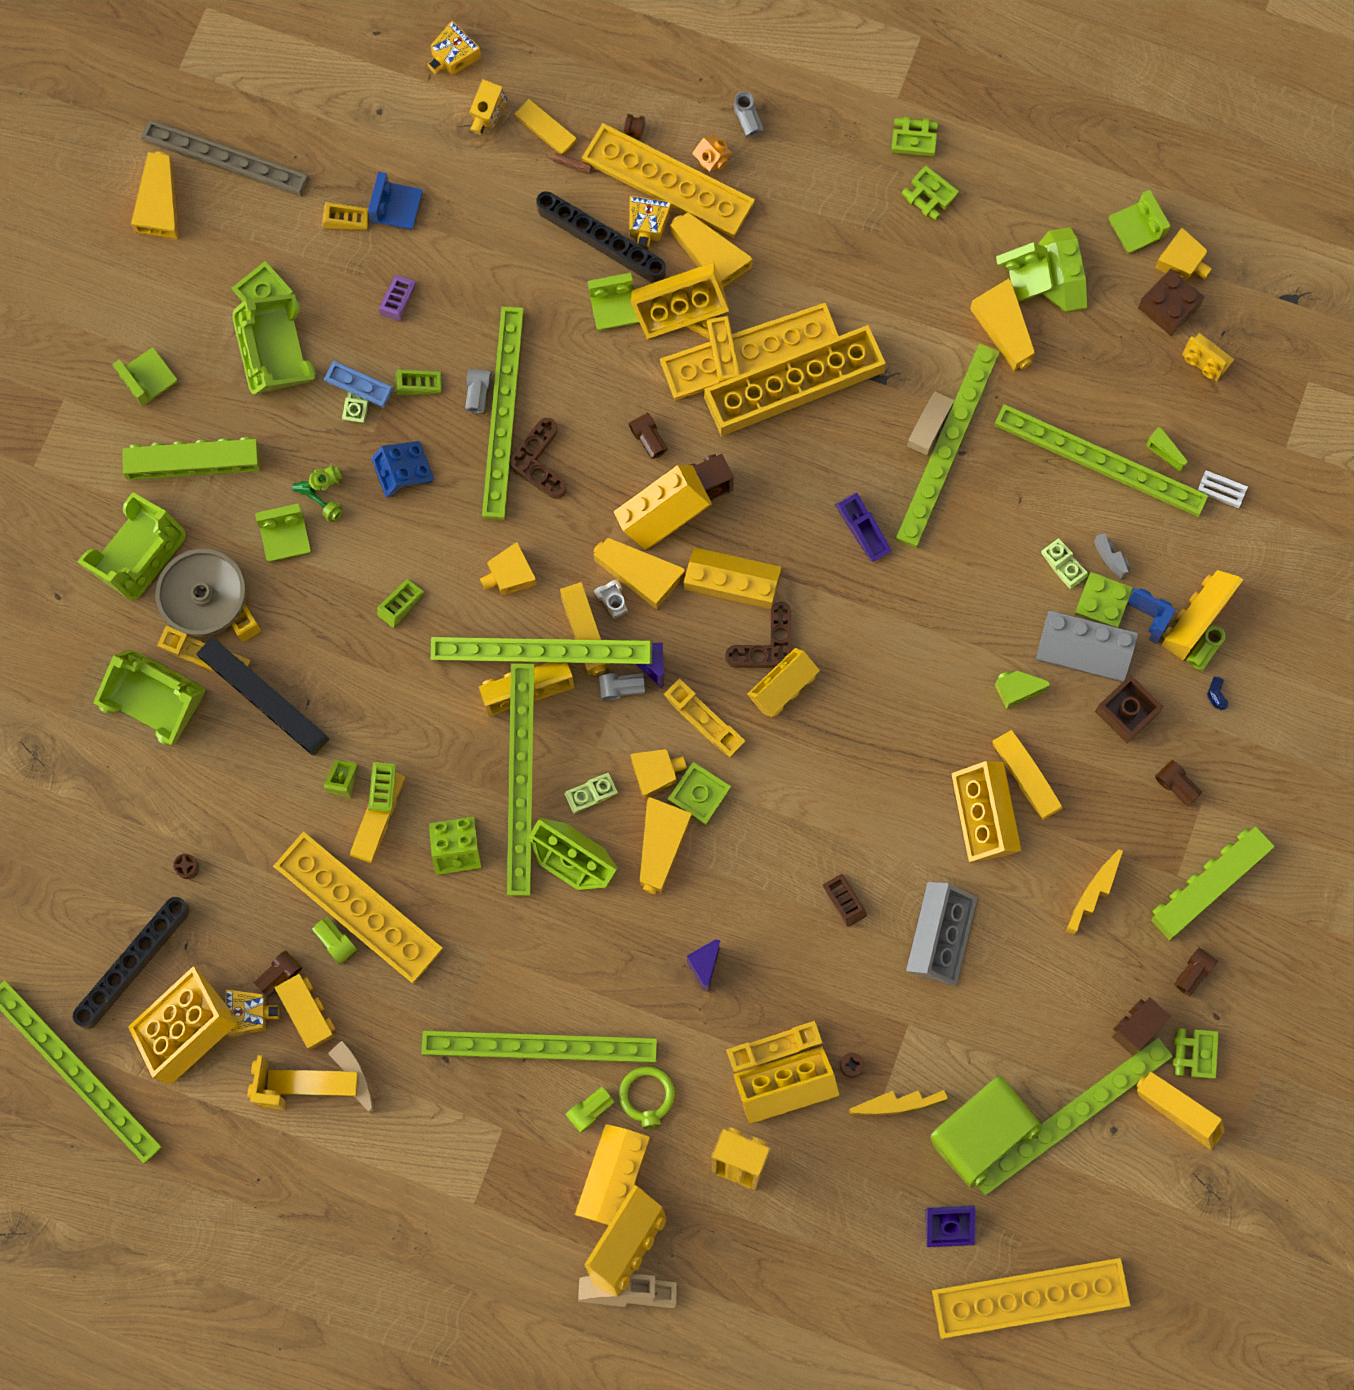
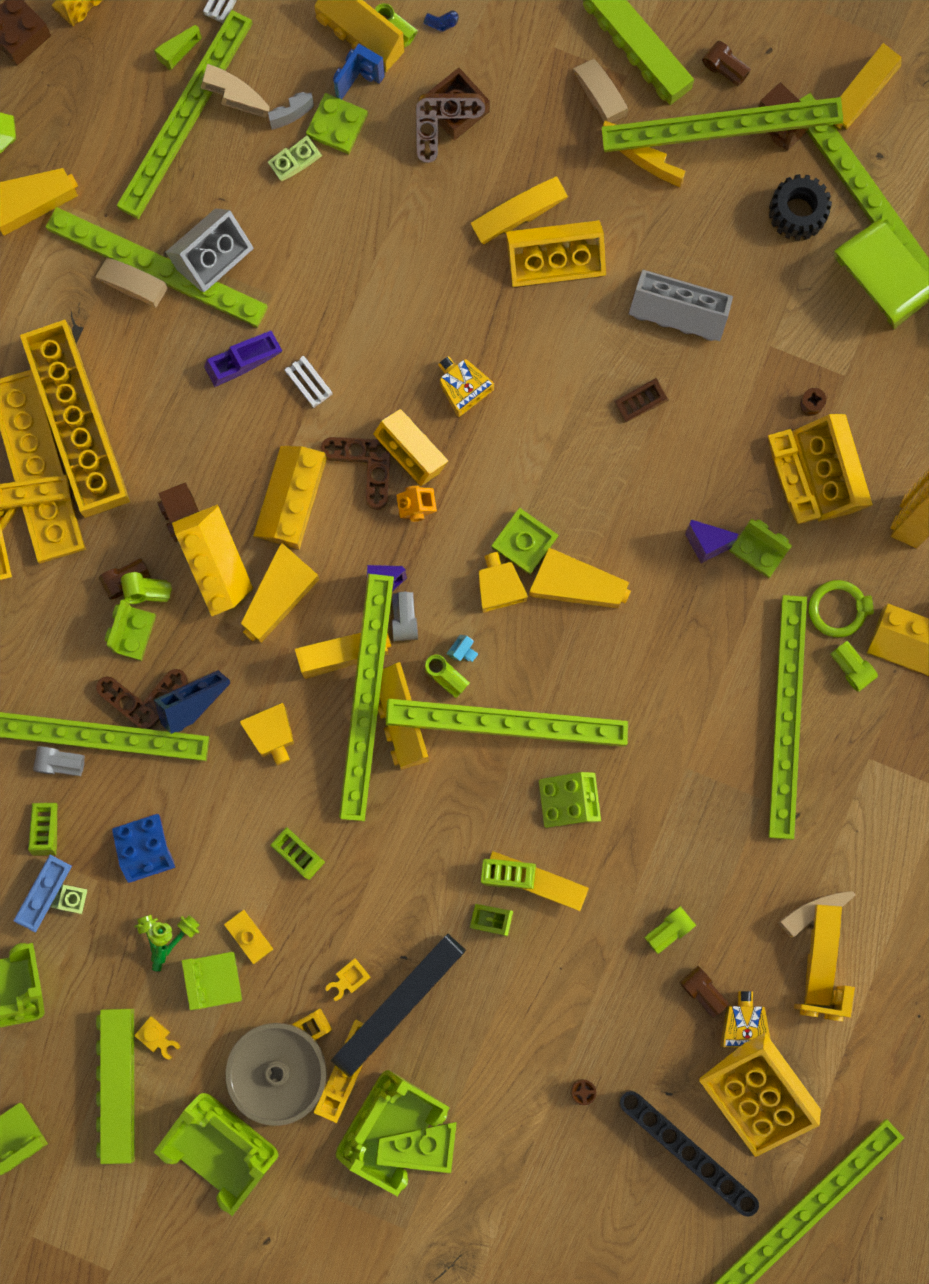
camera: 90 degrees left, 5 degrees up
yellow plate [273,831,443,984] -> none
yellow brick [274,974,336,1051] -> none
lime wedge [528,818,618,890] -> none
yellowish green slope [565,773,618,814] -> none
white plate [594,579,628,619] -> none
yellow slope [664,678,745,758] -> none
yellow slope [849,1090,948,1116] -> none
lime slope [995,670,1050,709] -> none
light grey slope [1035,611,1138,682] -> none
reddish brown piece [1155,760,1203,807] -> none
lime plate [1173,1028,1218,1079] -> none
none -> lime bracket [105,599,156,661]
none -> lime piece [121,572,172,604]
none -> yellow plate [135,1016,181,1060]
none -> dark blue slope [154,670,230,734]
none -> light grey slope [166,208,254,292]
none -> tan slope [201,64,270,118]
none -> yellow plate [224,910,274,964]
none -> white tile [285,356,332,408]
none -> yellow plate [325,958,371,1001]
none -> lime wing [375,1122,457,1173]
none -> light orange brick [396,486,437,522]
none -> reddish brown beam [416,93,485,163]
none -> lime piece [424,654,470,699]
none -> torso [438,356,494,417]
none -> medium azure tile [447,635,478,662]
none -> tan slope [573,59,628,123]
none -> lime plate [602,97,843,152]
none -> lime bracket [729,519,792,578]
none -> black tyre [769,174,832,241]

